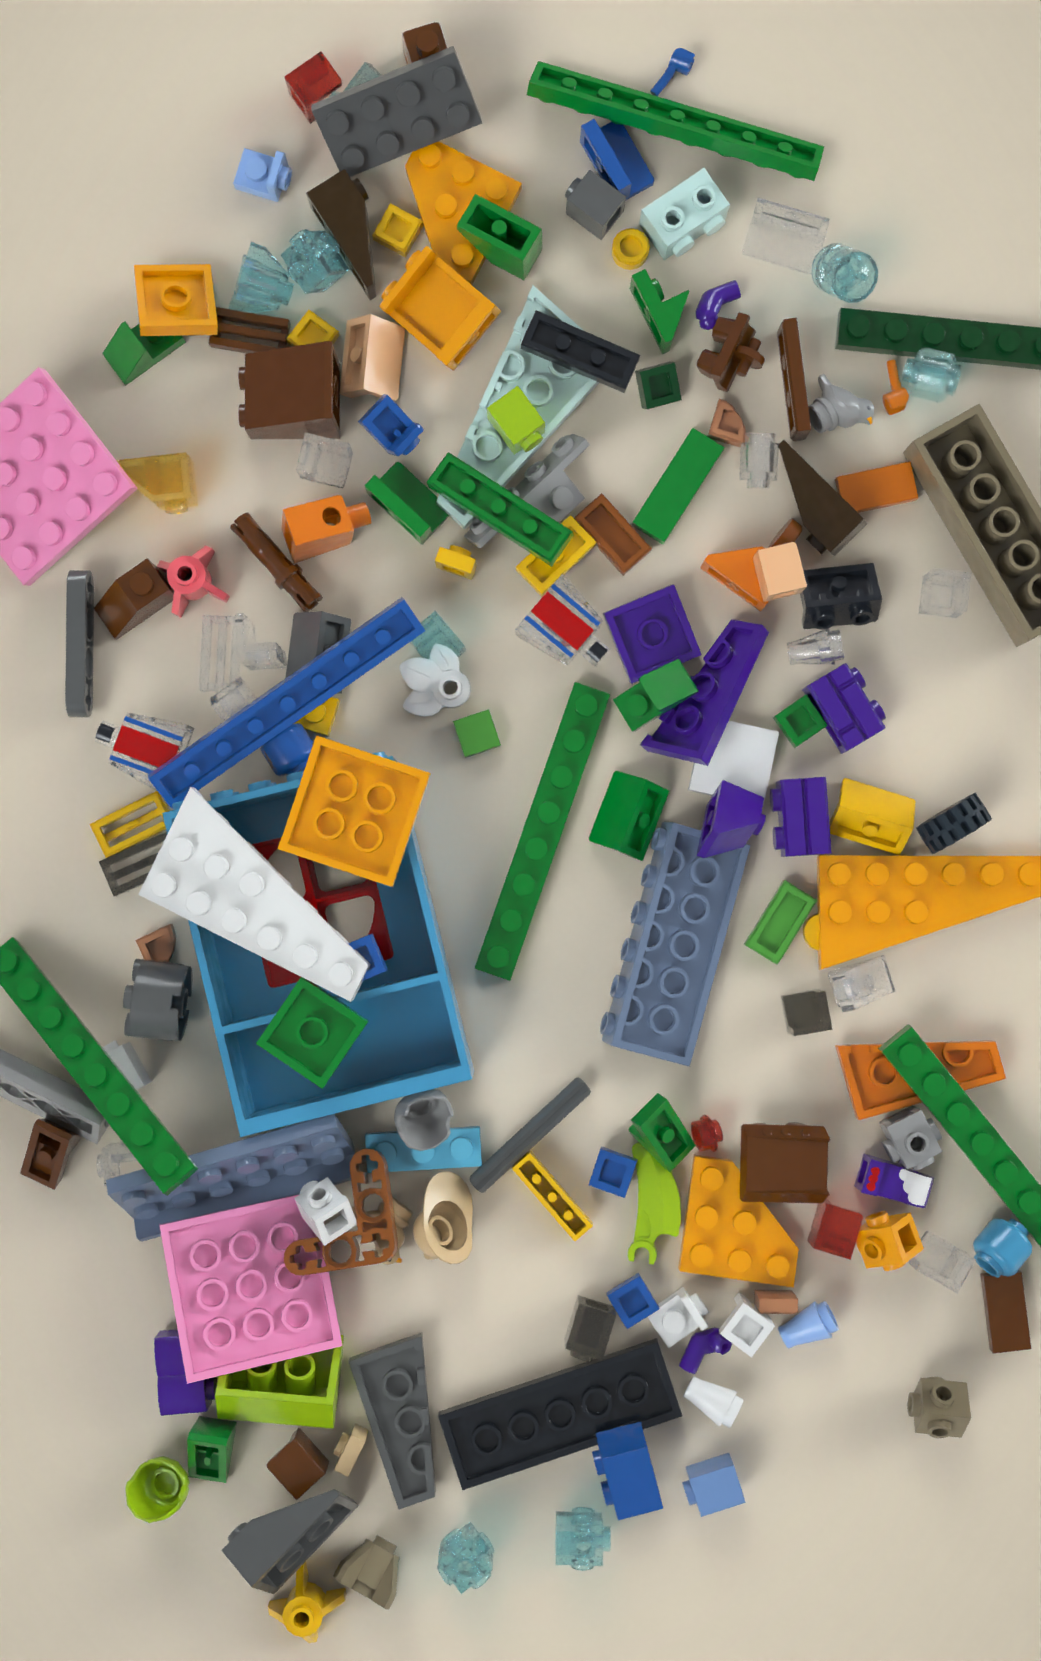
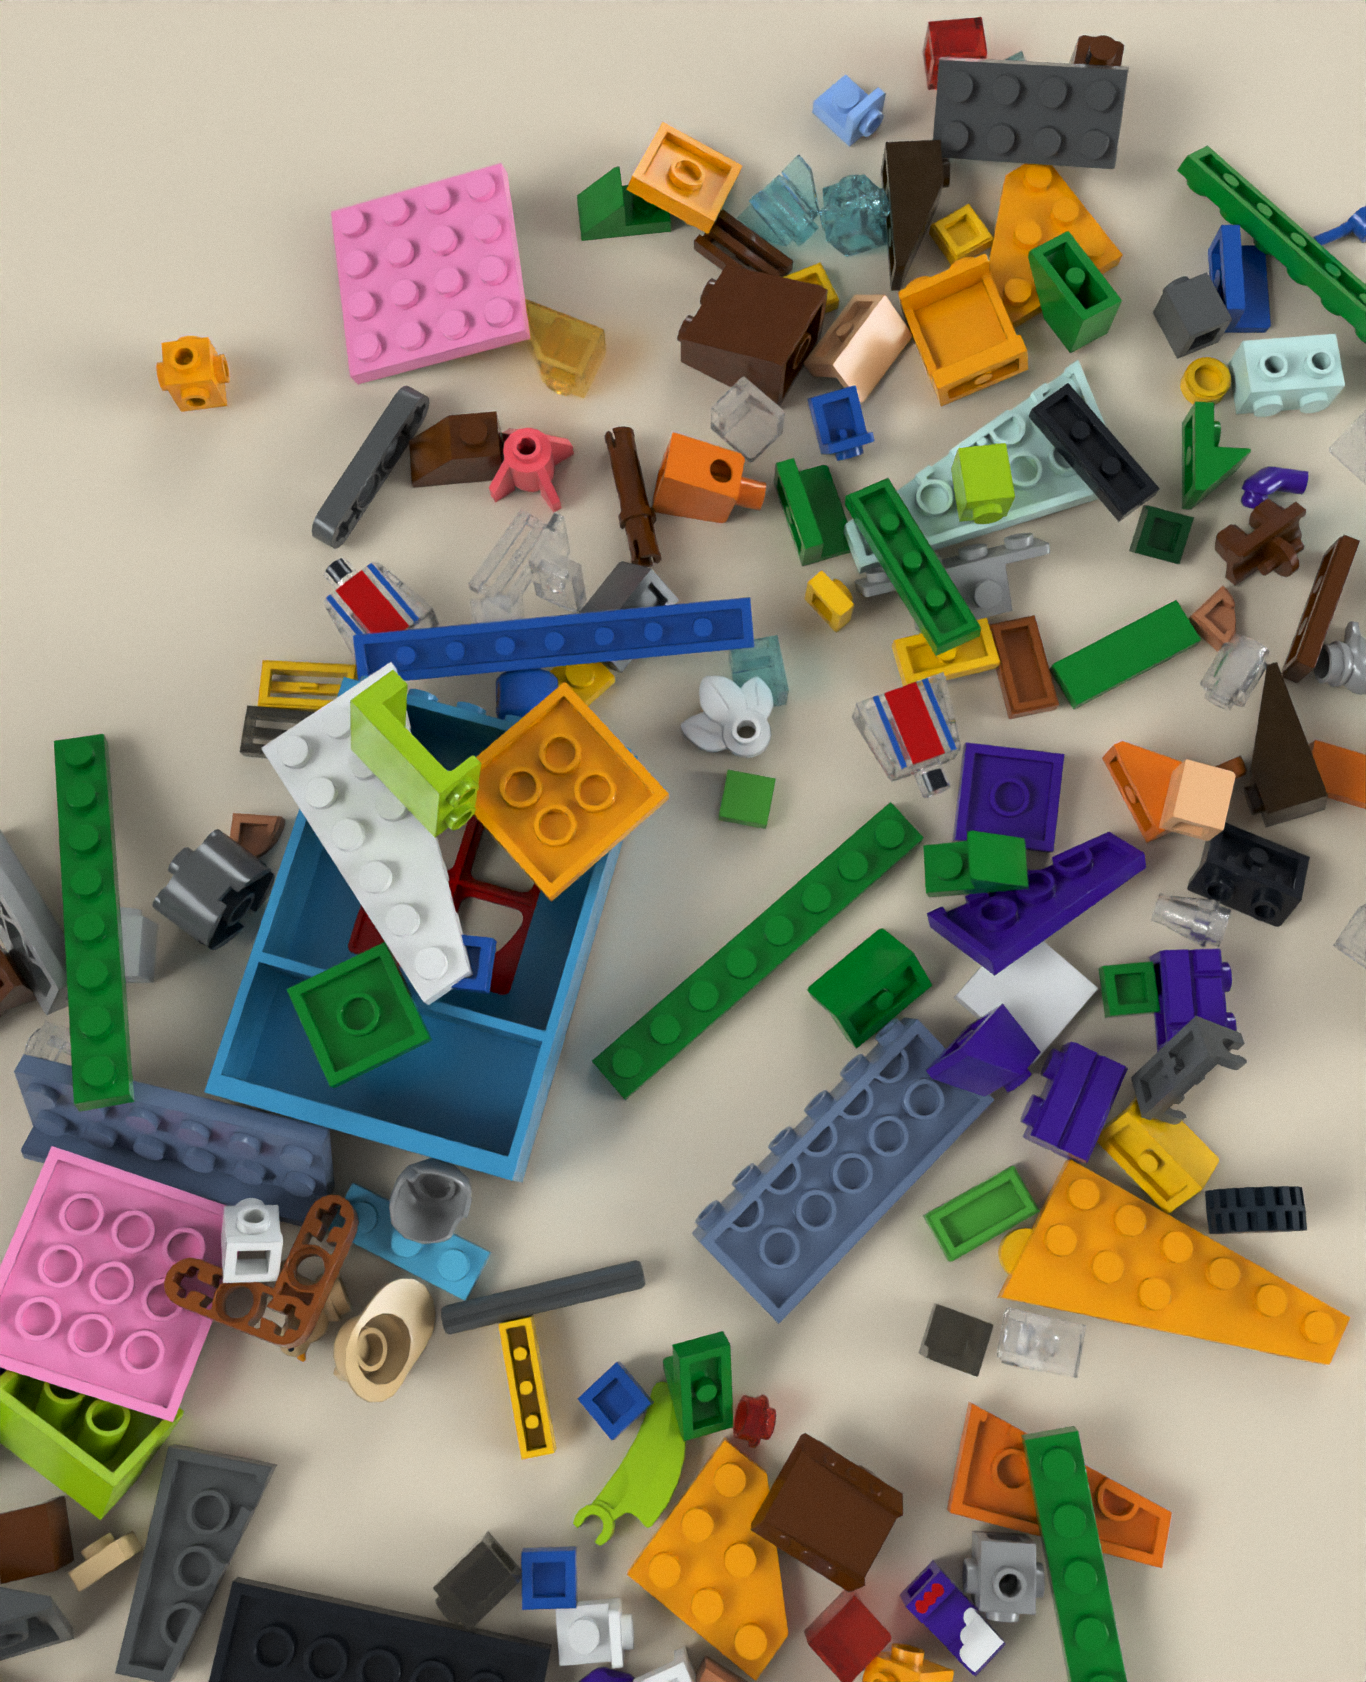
camera: 30 degrees right, 10 degrees down
none -> lime panel [350,670,481,838]
none -> dark grey hinge [1131,1016,1247,1125]

